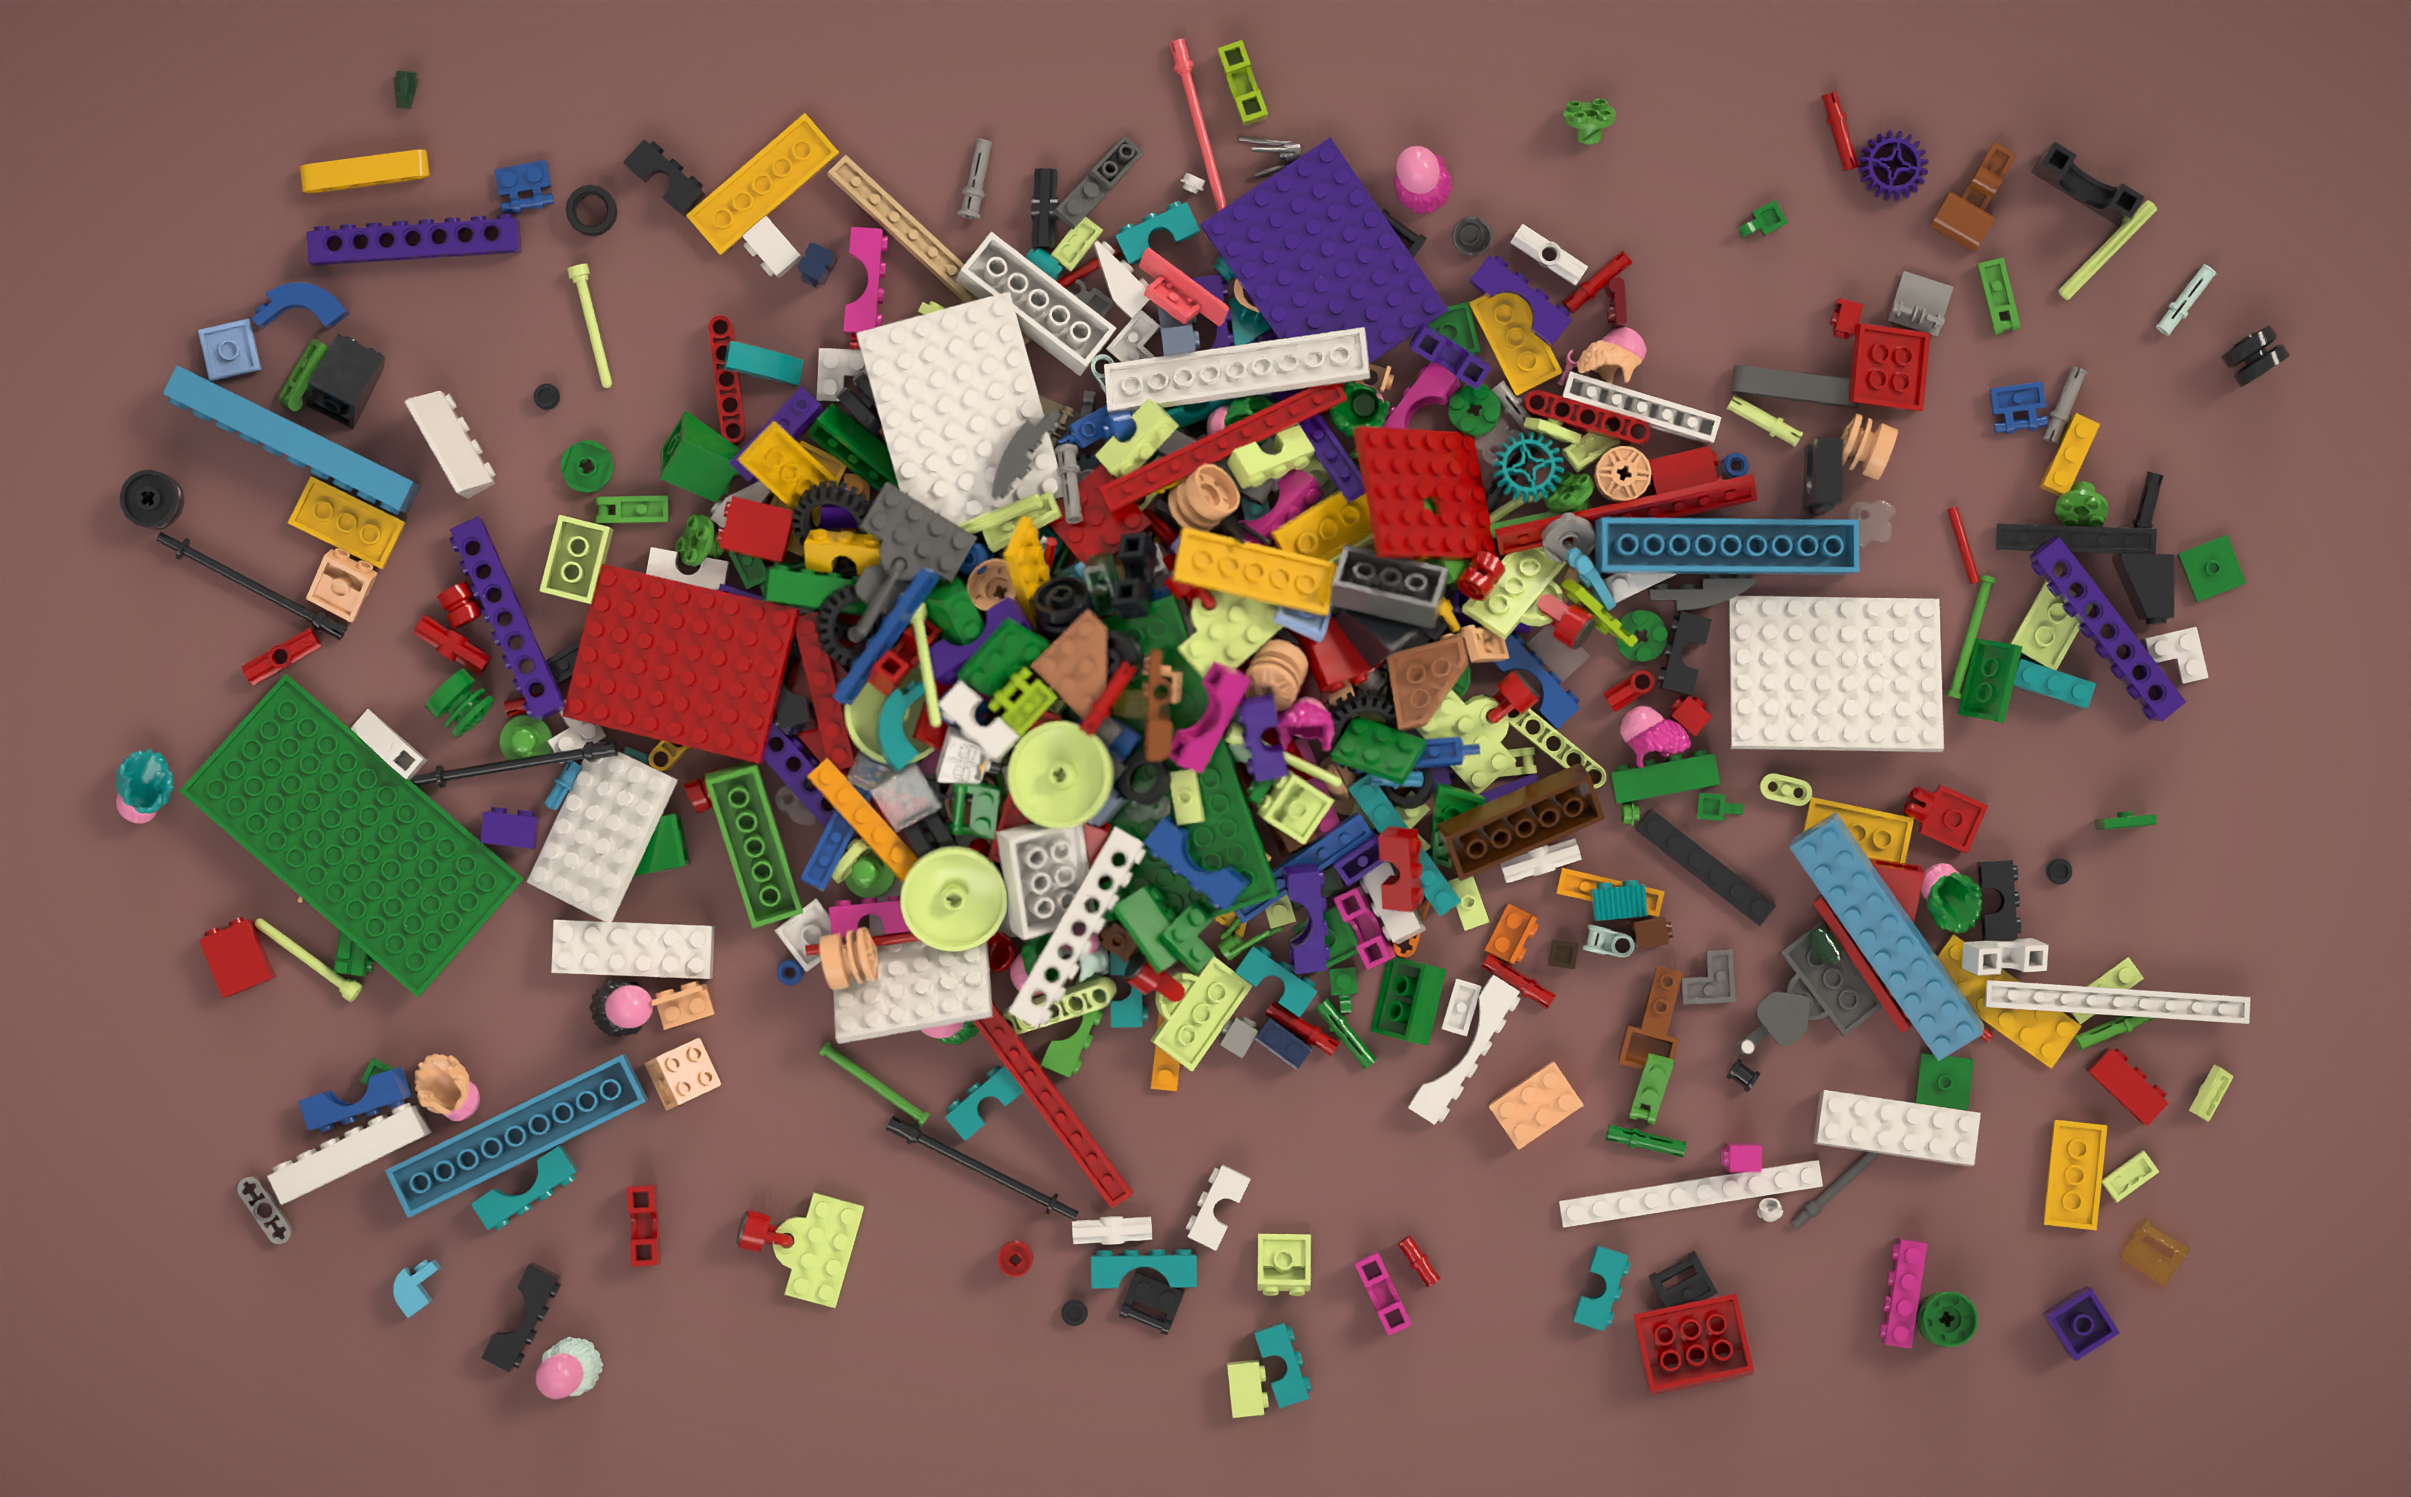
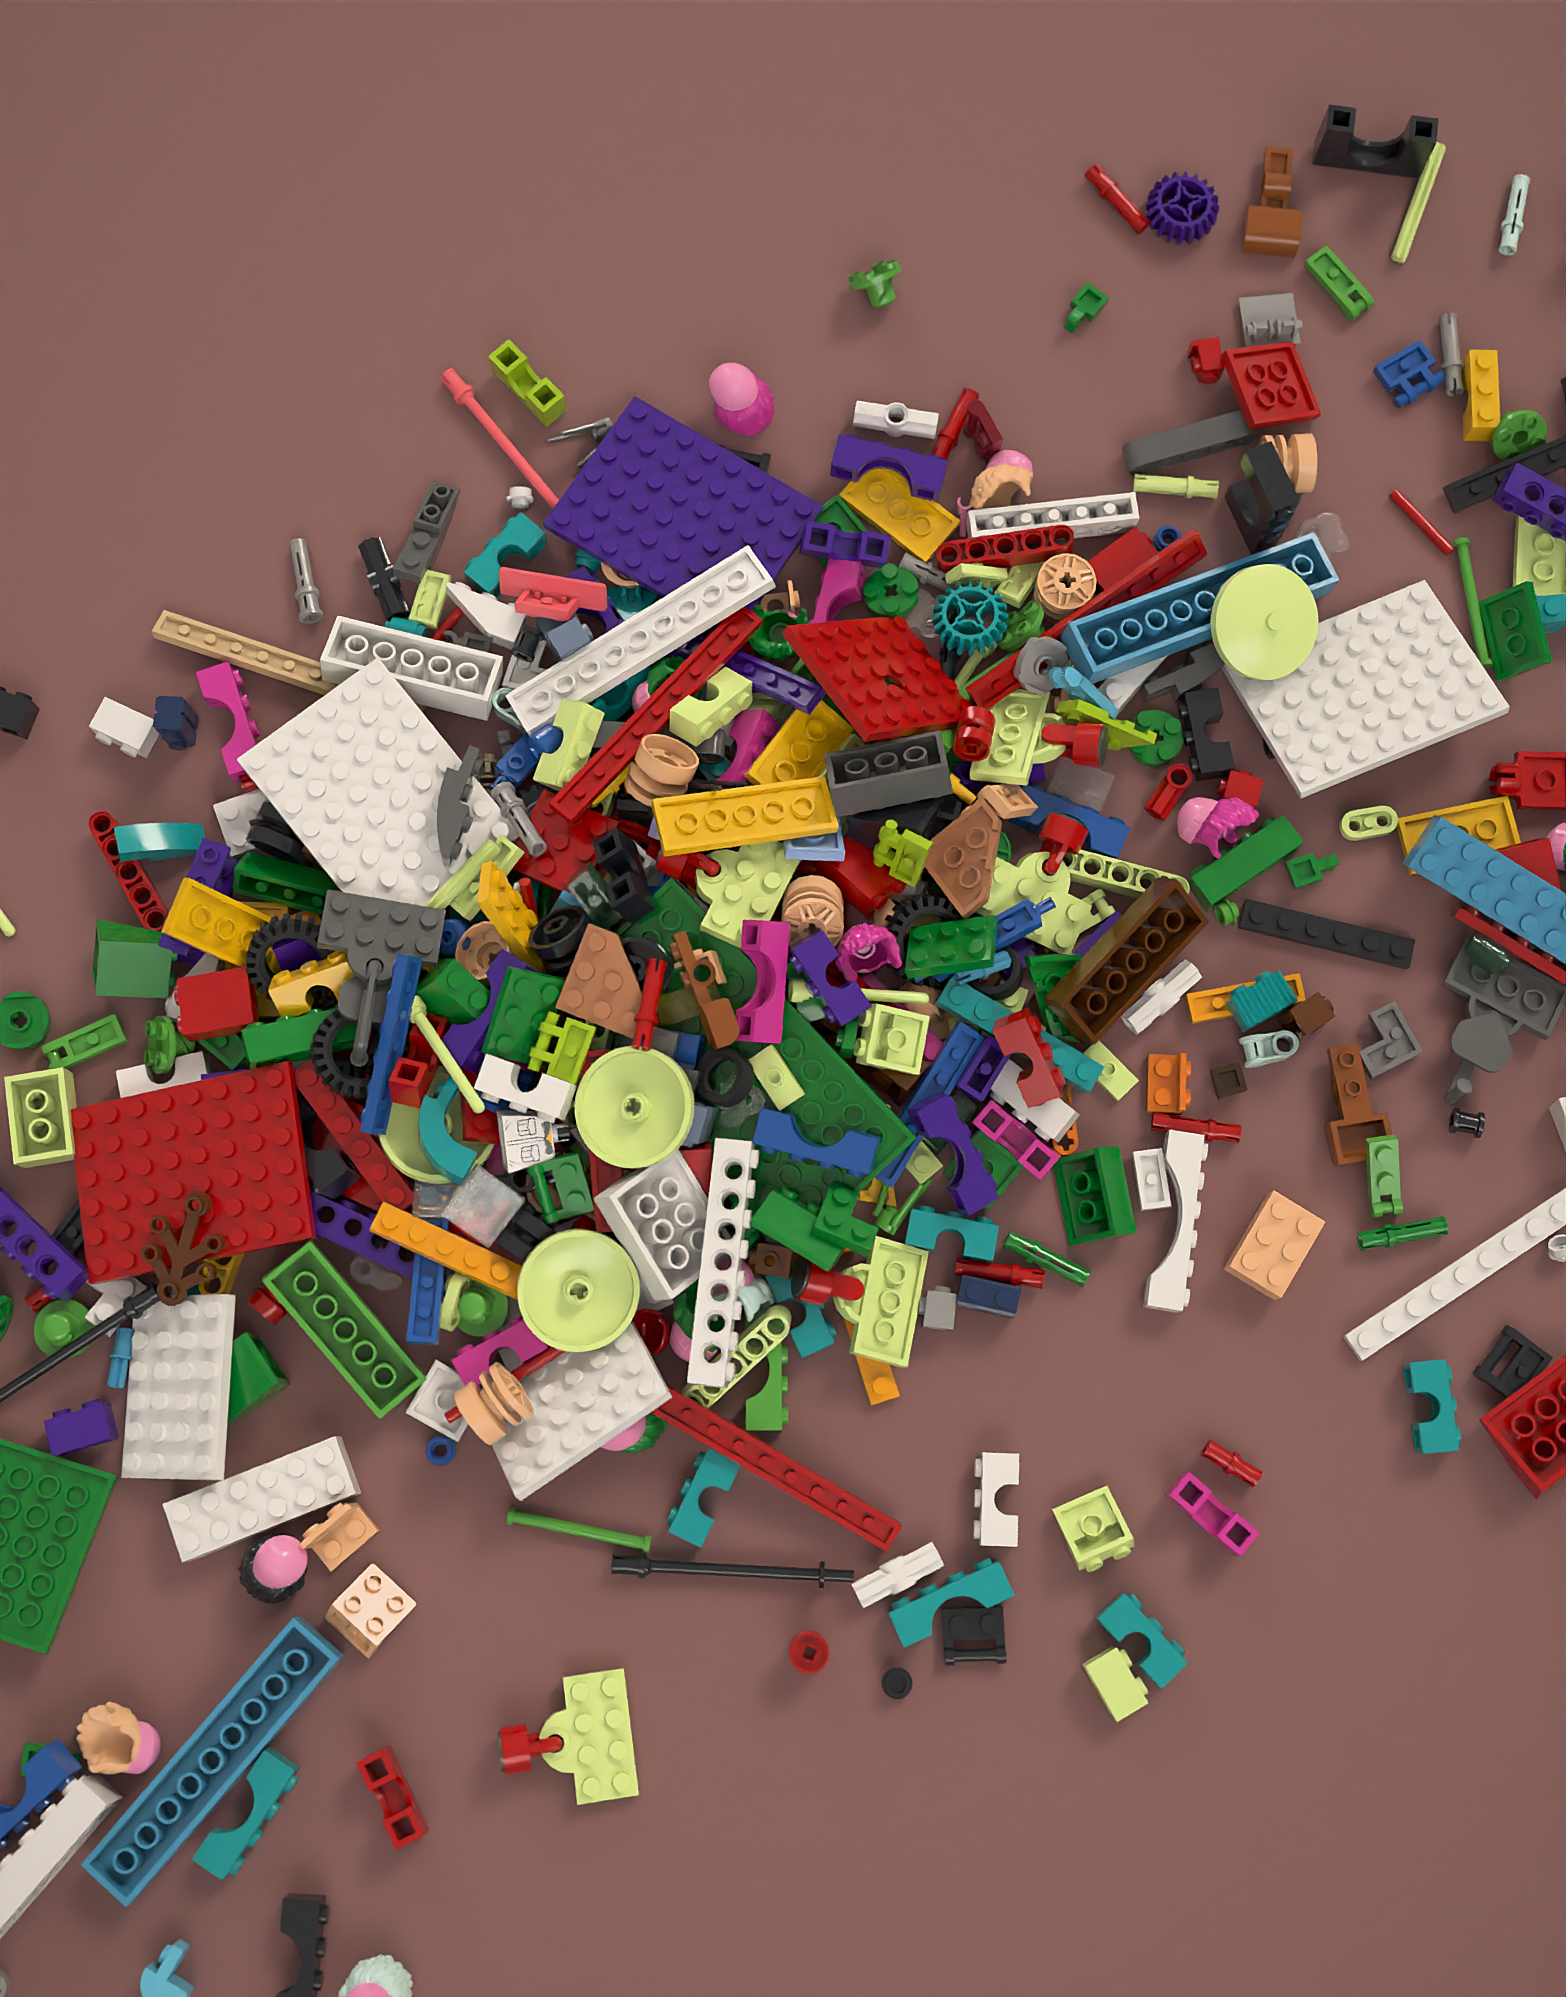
camera: 25 degrees left, 10 degrees down
yellow plate [686,113,840,256] -> none
green plate [1329,967,1358,1013] -> none
dark grey hair [1452,216,1493,256] -> none
dark pink brick [1720,1143,1762,1172] -> none
none -> reddish brown plant [141,1192,225,1306]
none -> black bush [510,625,544,663]
none -> lime plate [873,820,933,888]
none -> yellowish green dish [1211,564,1318,680]

